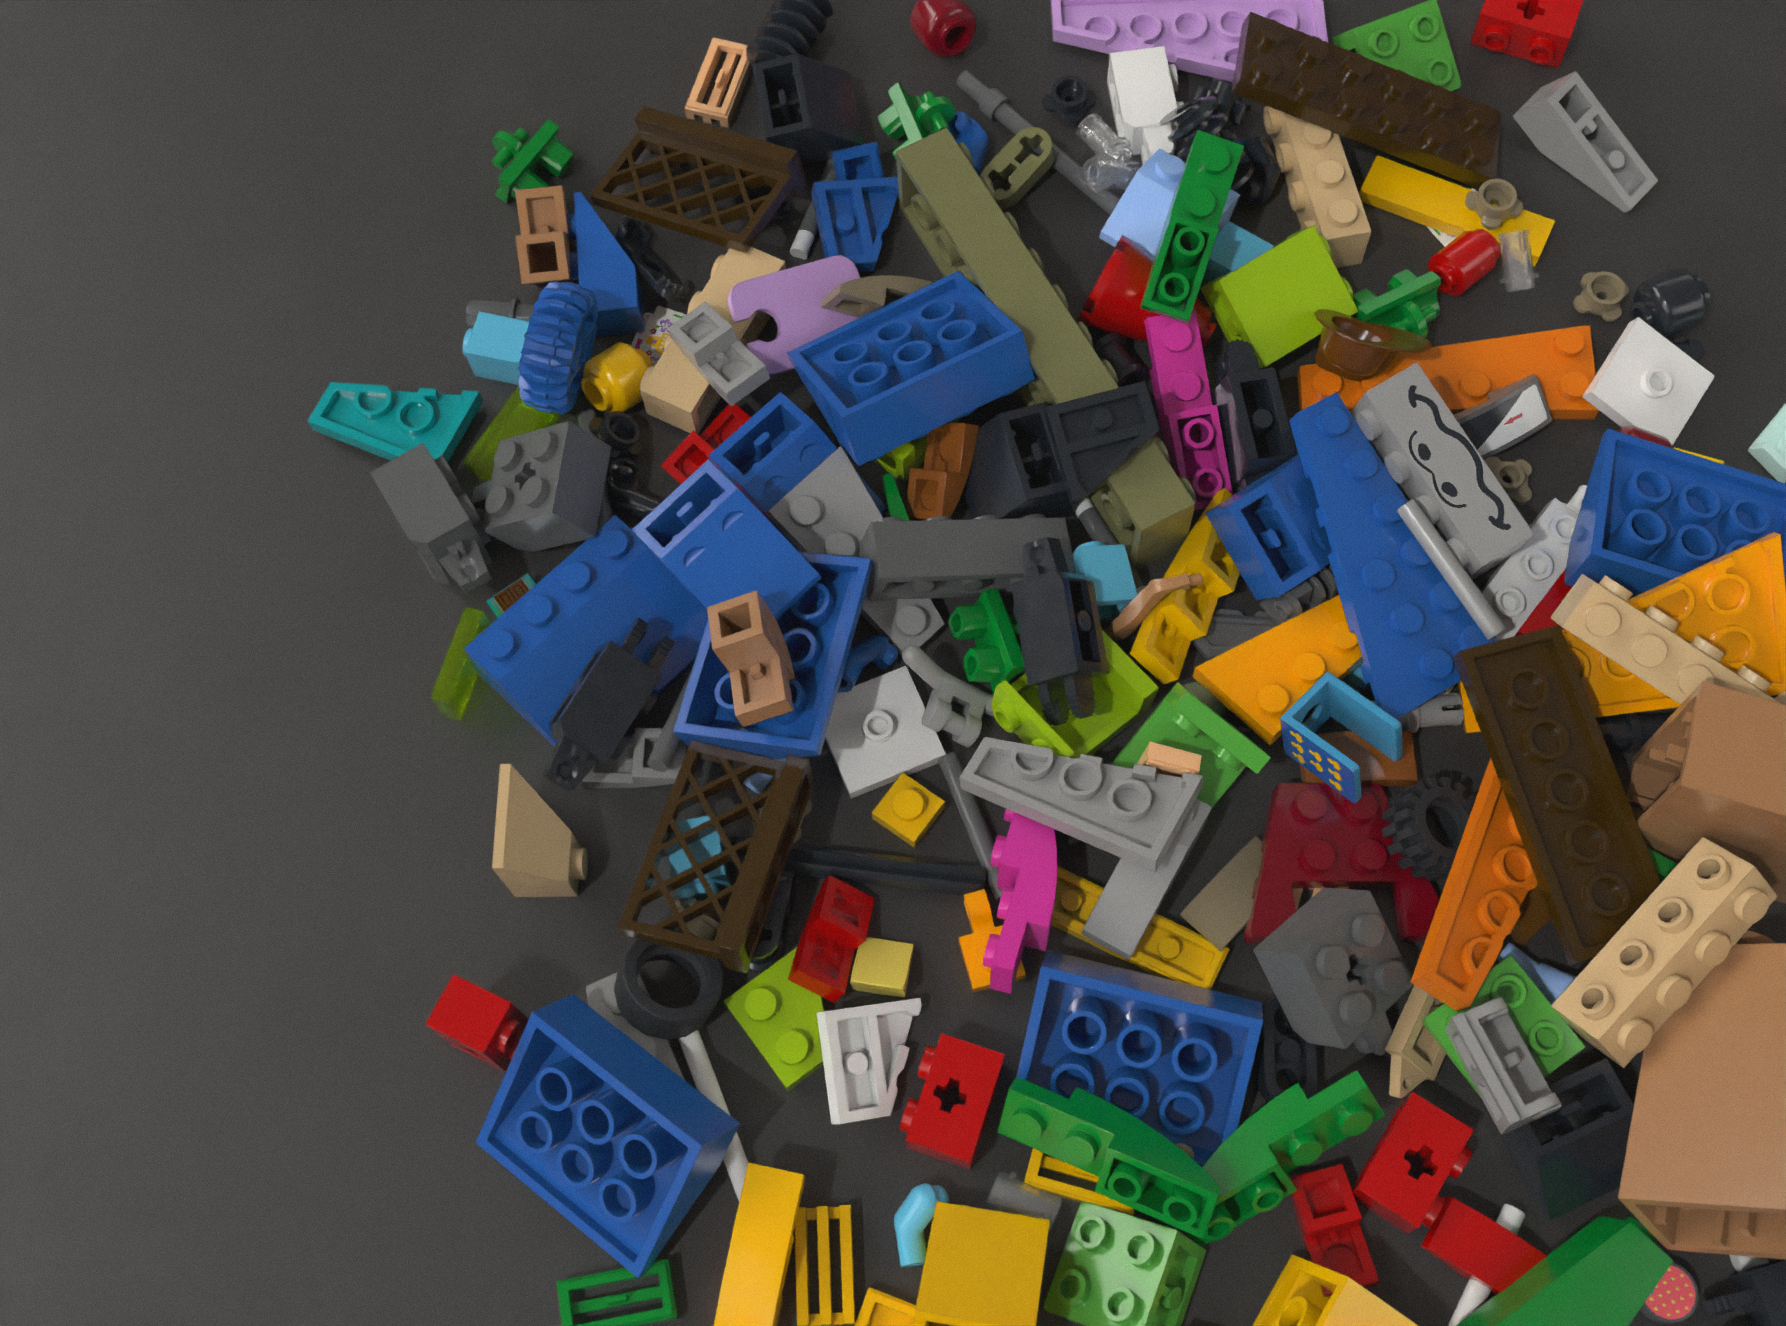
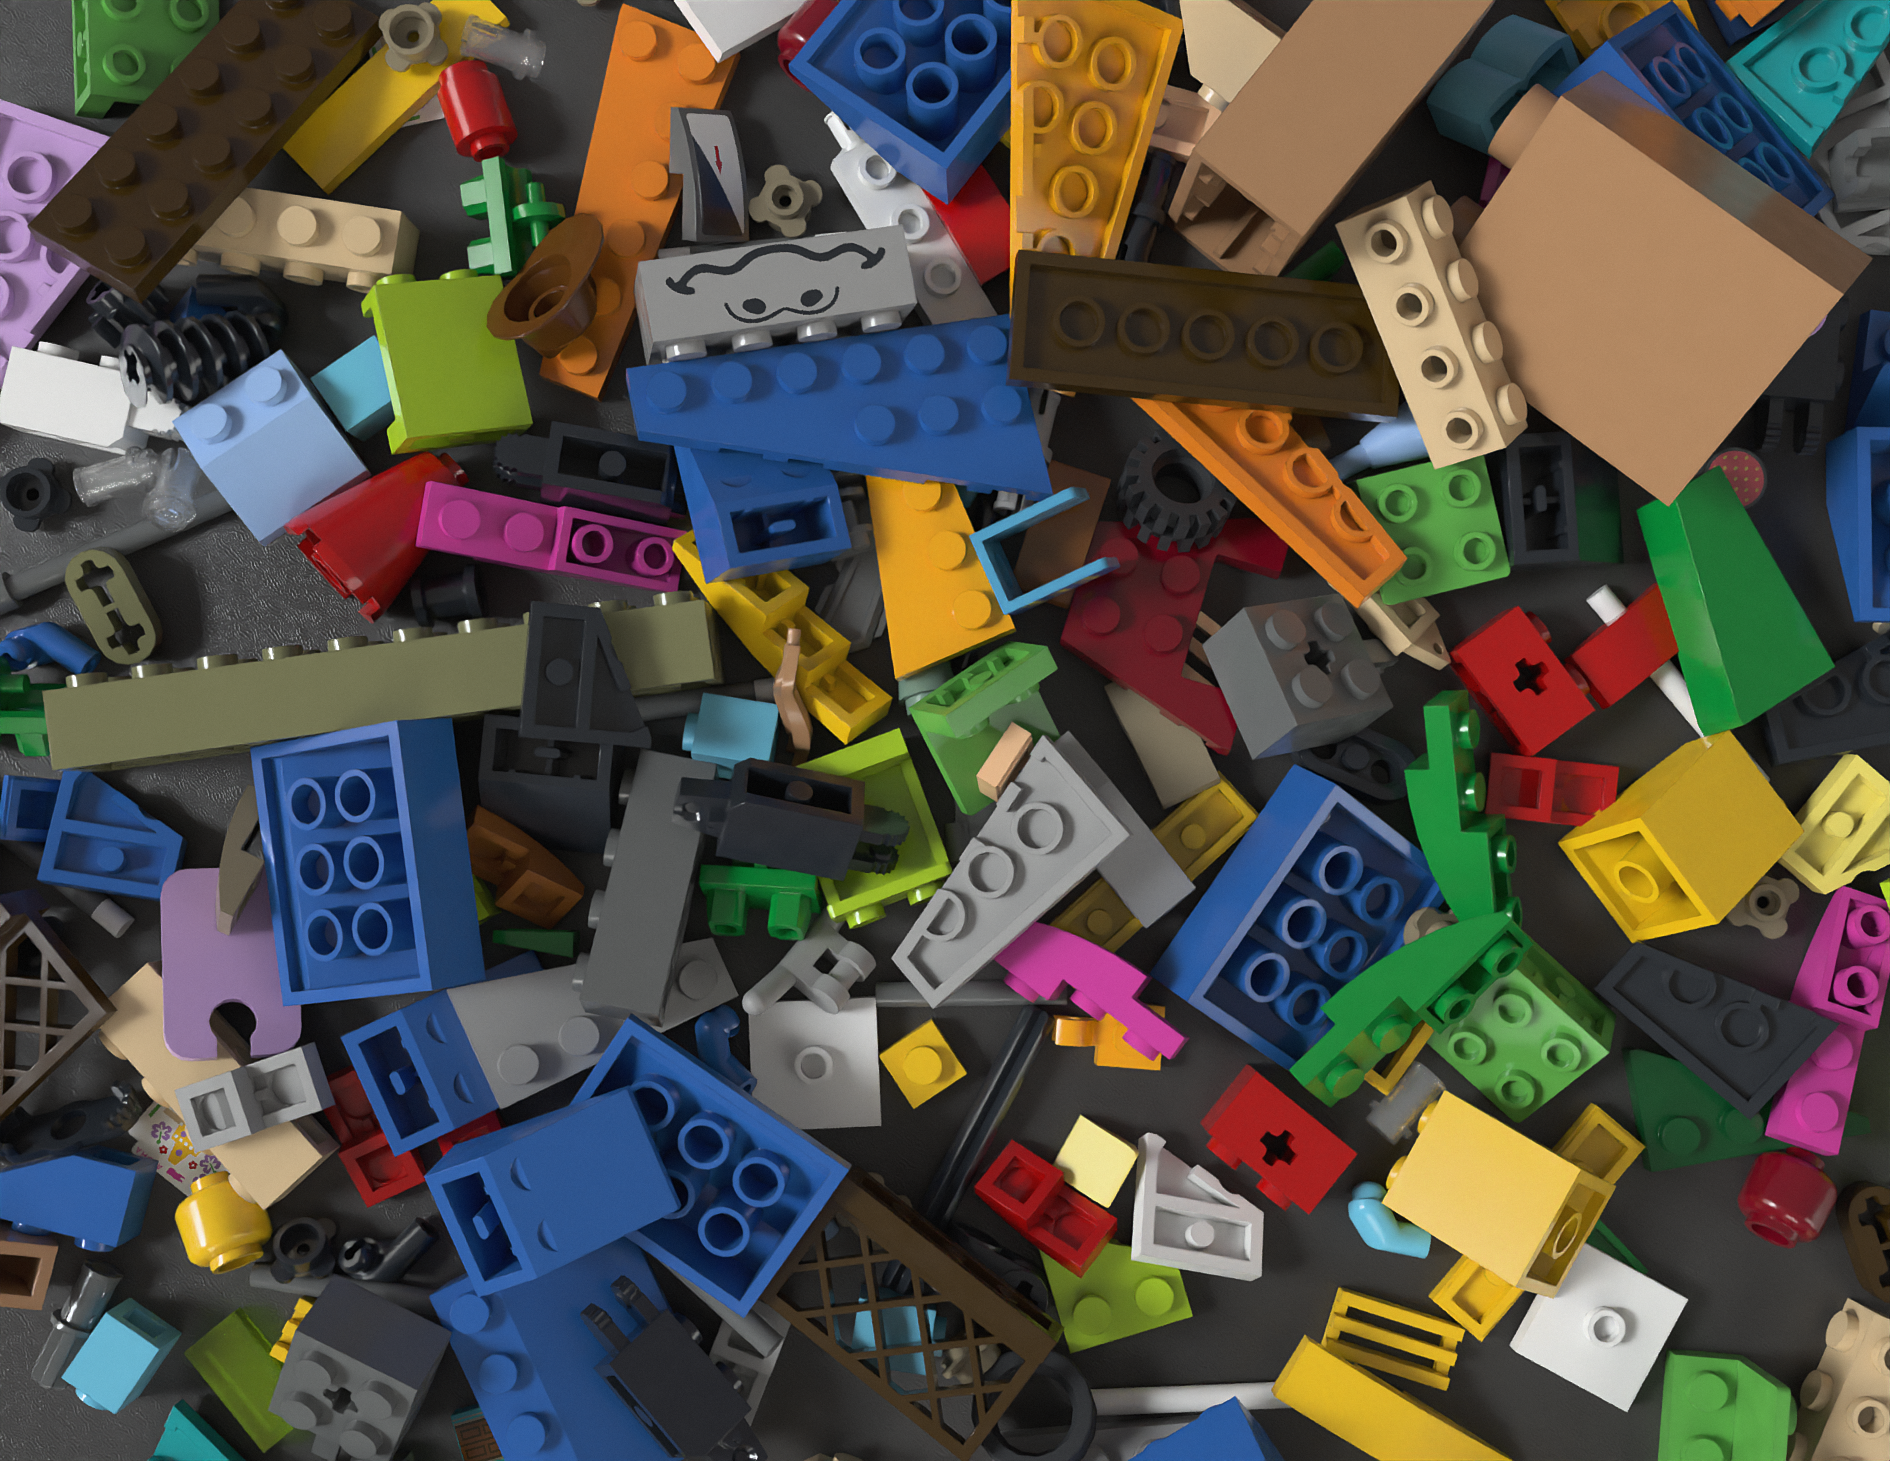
camera: 80 degrees left, 20 degrees up
blue gear [518,281,599,414] -> none
medium nougat brick [707,590,795,727] -> none
green slope [1140,130,1244,324] -> none
light grey bar [1396,499,1506,640] -> none
light grey hinge [1445,997,1561,1135] -> none
tan brick [1550,574,1780,705] -> none

